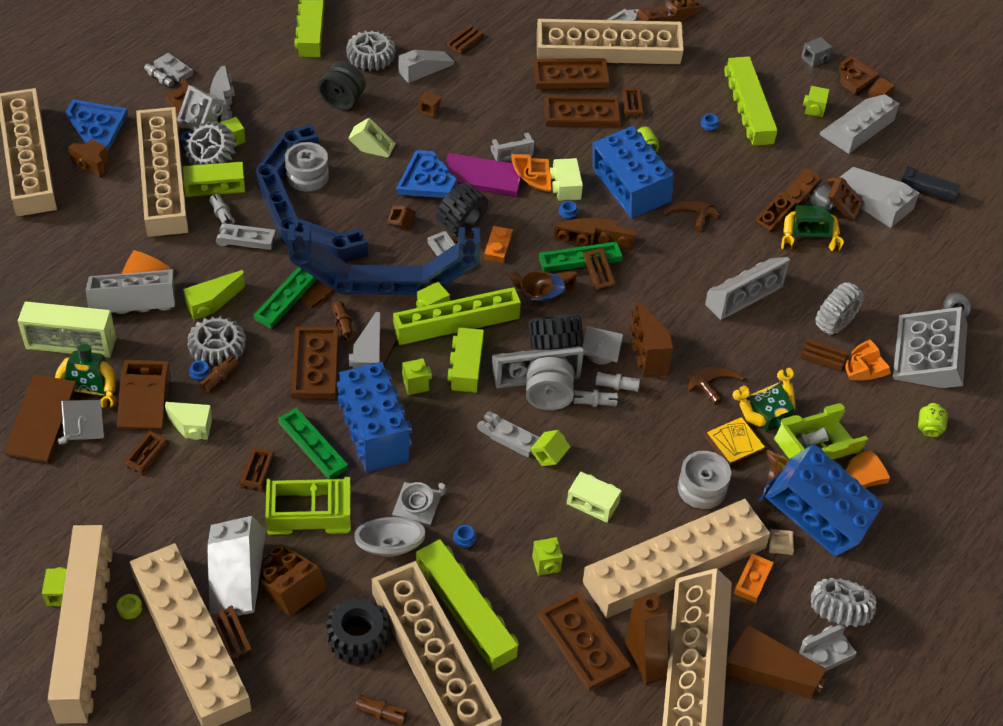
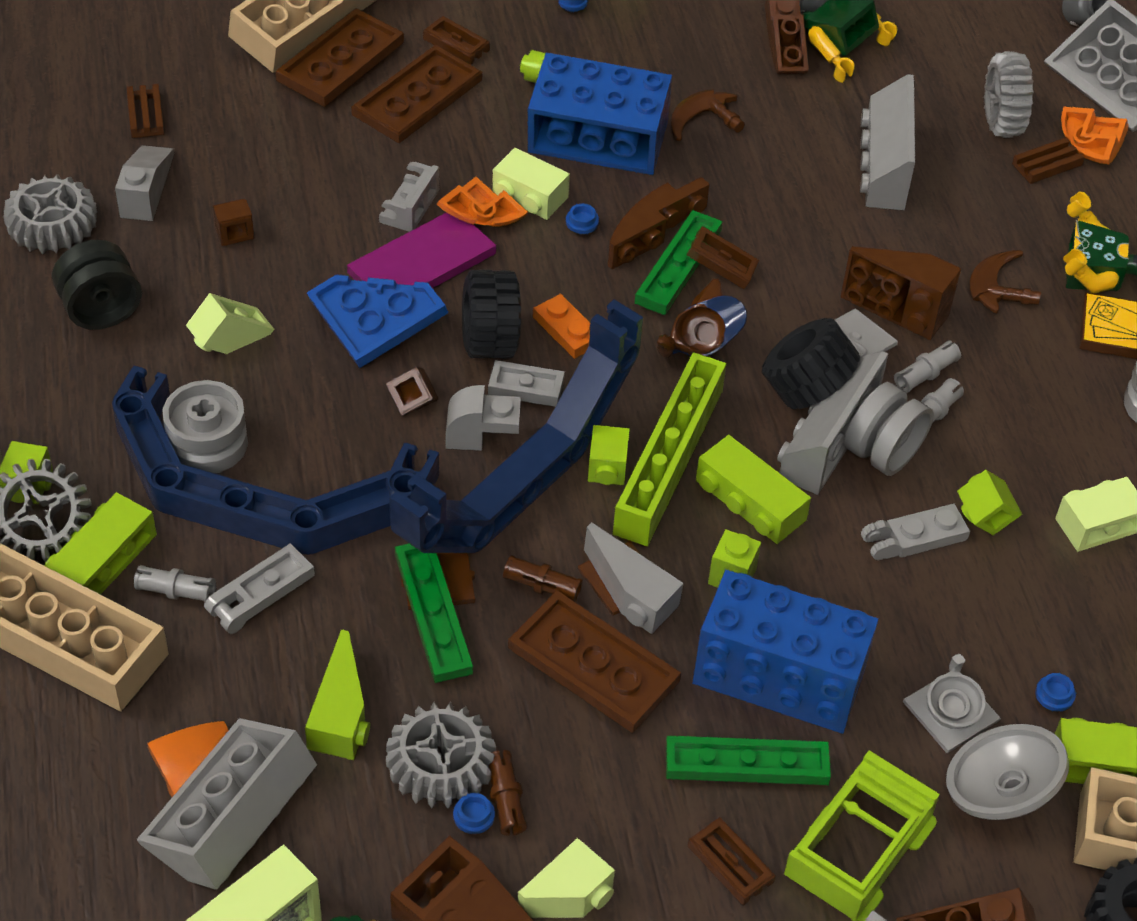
camera: 50 degrees left, 0 degrees up
none -> light grey brick [446,385,521,451]

